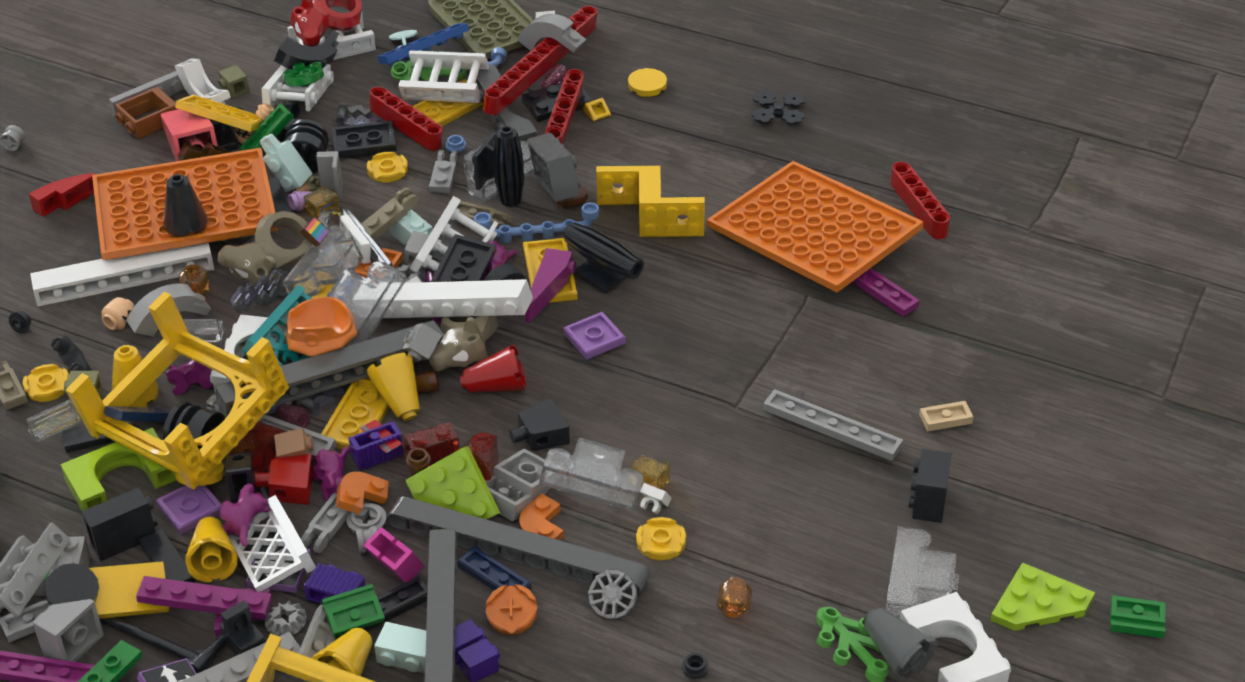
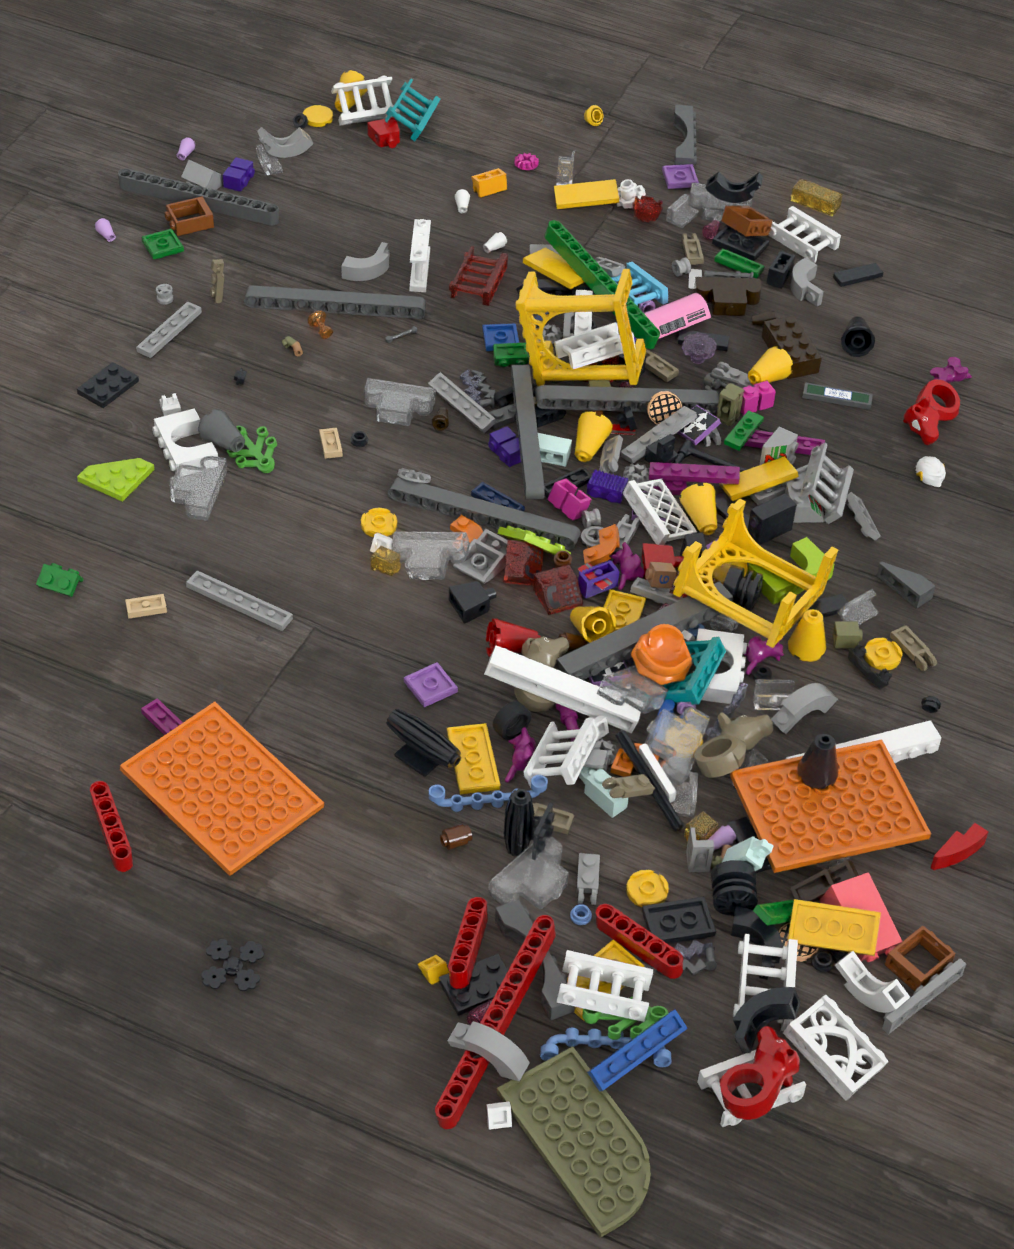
camera: 175 degrees right, 5 degrees up
black tile [45,563,99,606] -> none
light nougat head [102,297,134,330] -> none
dark blue tile [104,406,170,422] -> none
clear orange head [179,265,210,295] -> none
olive brick [218,65,249,99] -> none
magenta animal [219,483,270,547] -> none
light nougat plate [256,103,274,120] -> none
green tile [283,62,324,86] -> none
tile [300,216,330,247] -> none
green plate [322,584,385,637] -> none
light aqua piece [389,30,417,46] -> none
light grey brick [402,323,442,362] -> none
black plate [431,234,497,282] -> none
orange tile [485,584,538,635] -> none
magenta slope [525,248,576,323] -> none
dark grey brick [527,133,581,202] -> none
yellow bracket [596,166,705,237] -> none
yellow tile [628,68,667,97] -> none
clear orange head [716,577,752,618] -> none
black brick [908,449,952,523] -> none
green plate [1110,595,1165,638] -> none
none -> green bracket [36,563,84,597]
none -> tan plate [319,428,342,459]
none -> white fence [783,995,888,1101]

